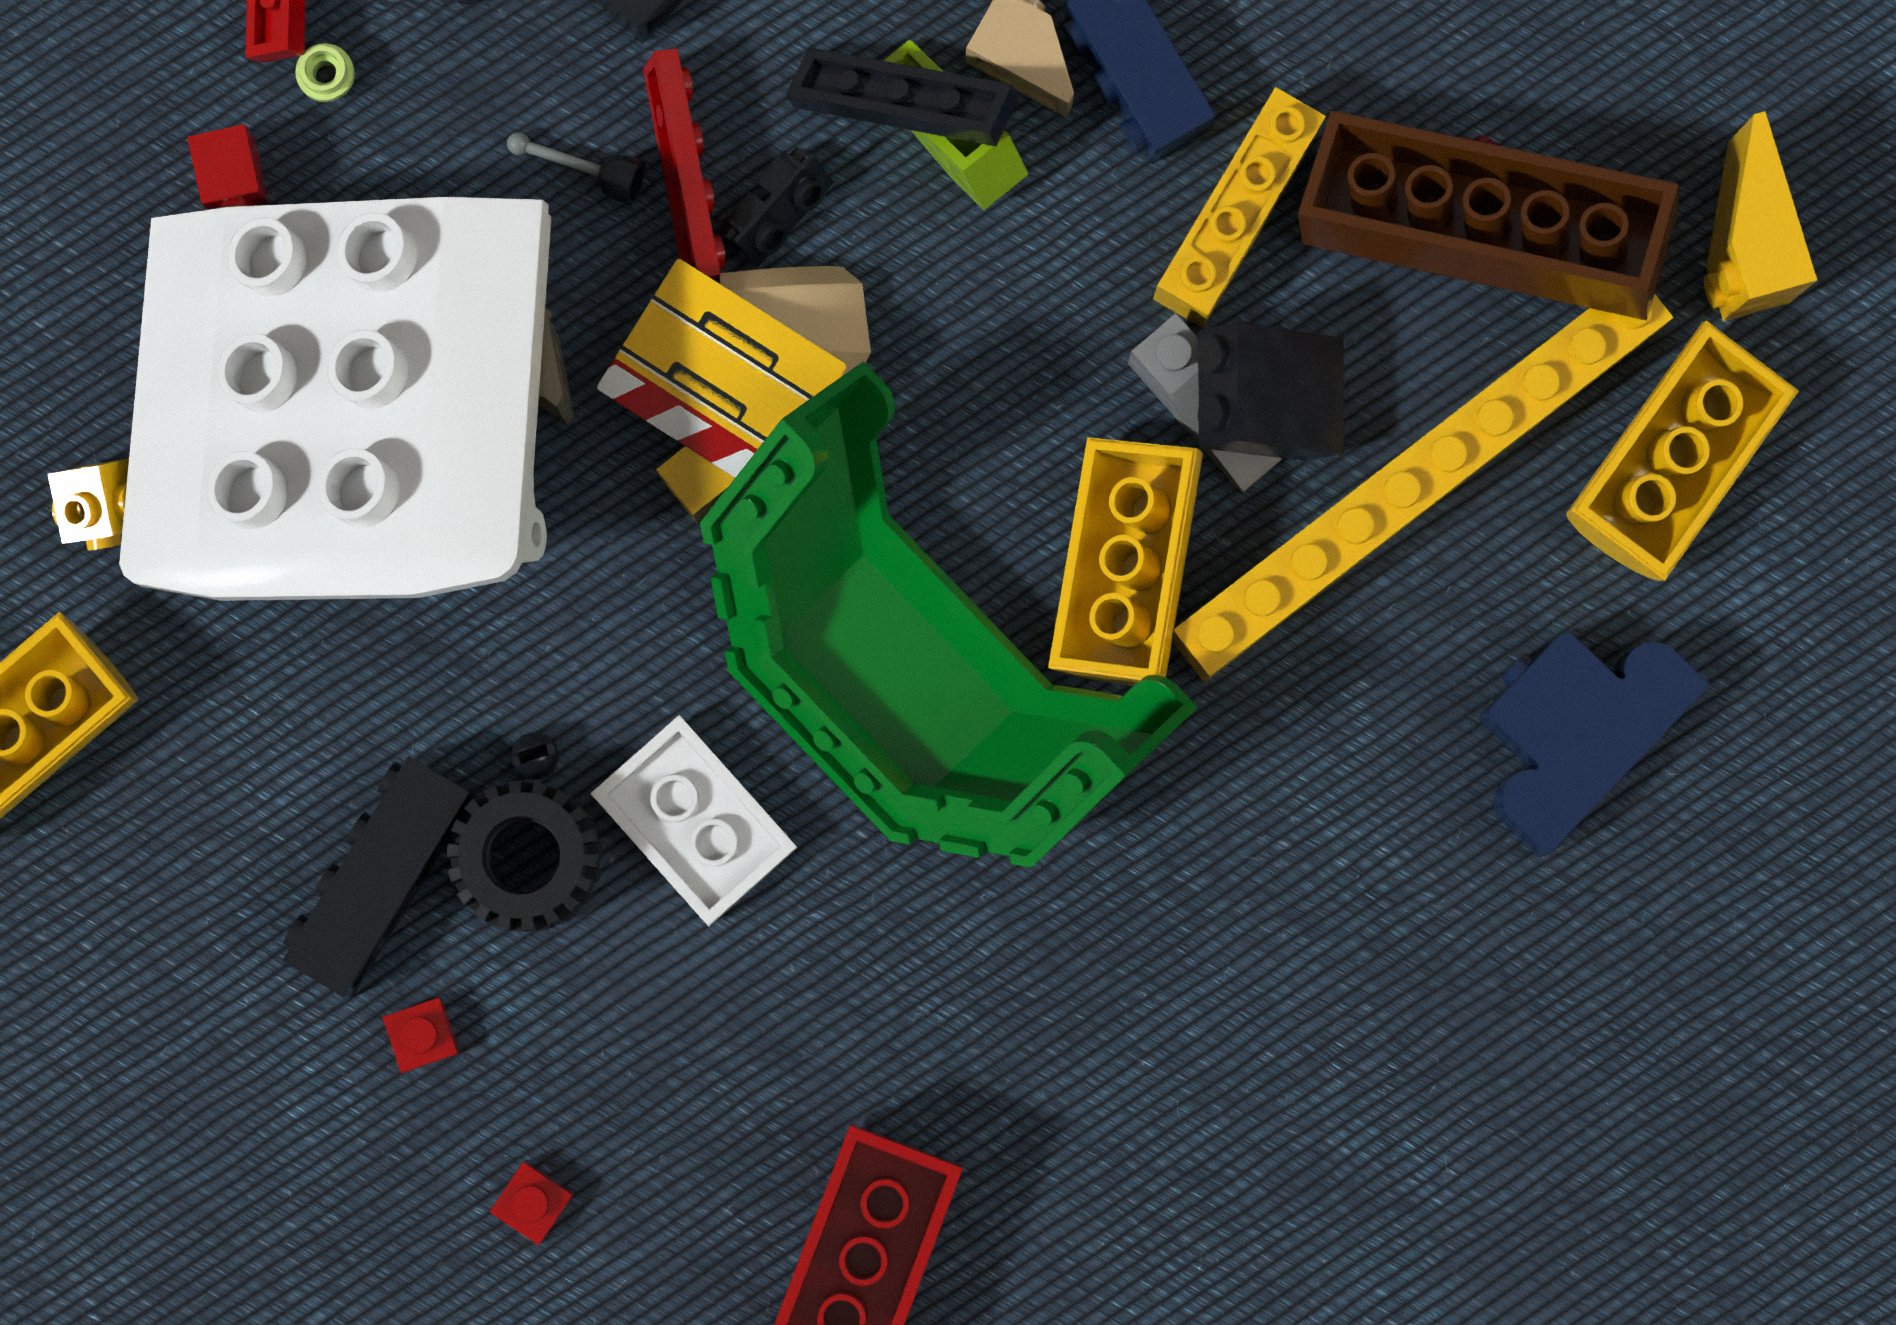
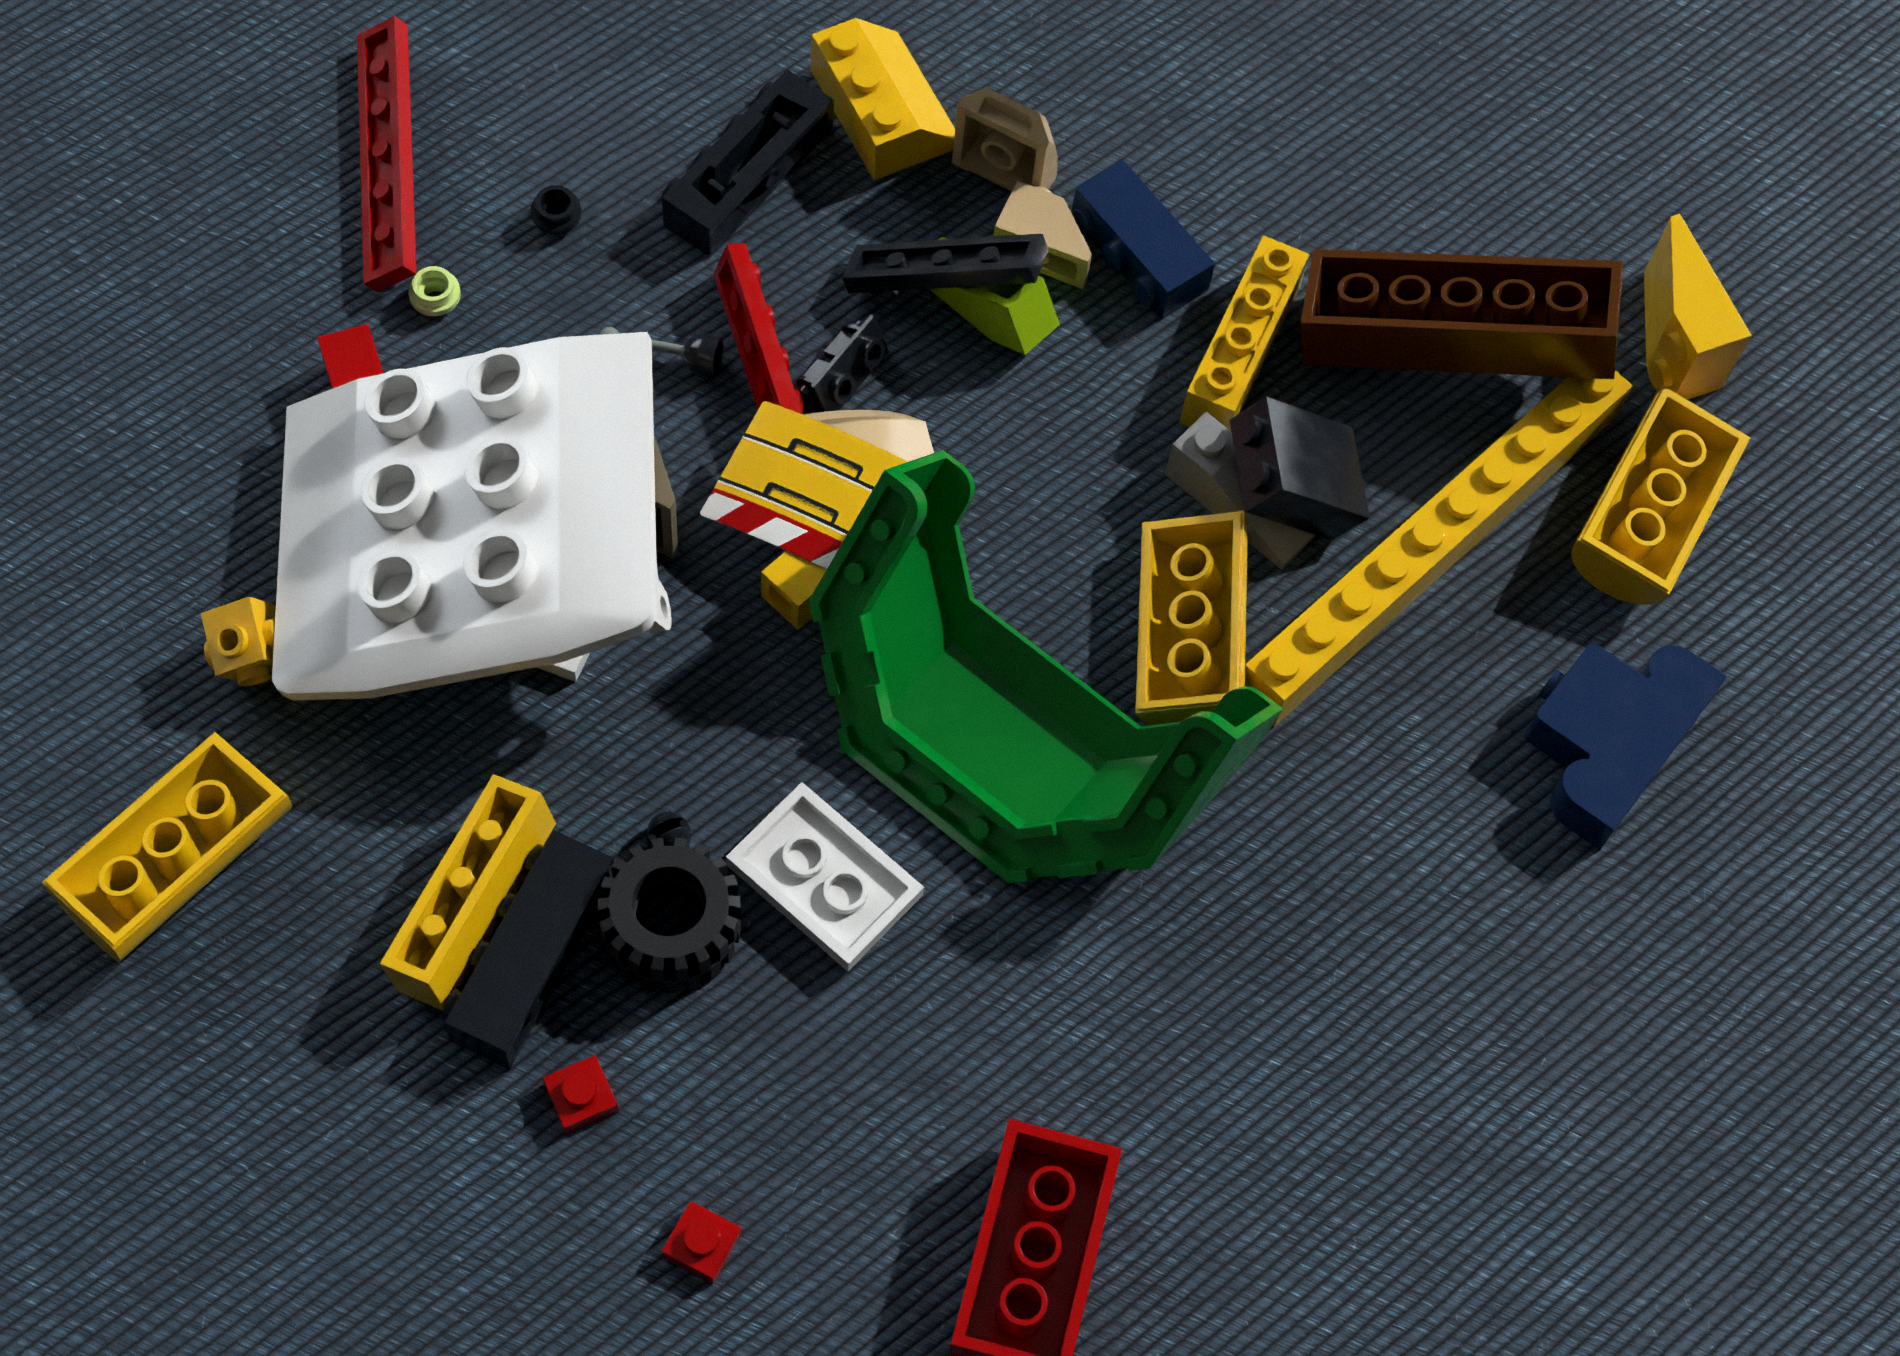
camera: 10 degrees left, 20 degrees down
none -> yellow brick [380,774,556,1010]

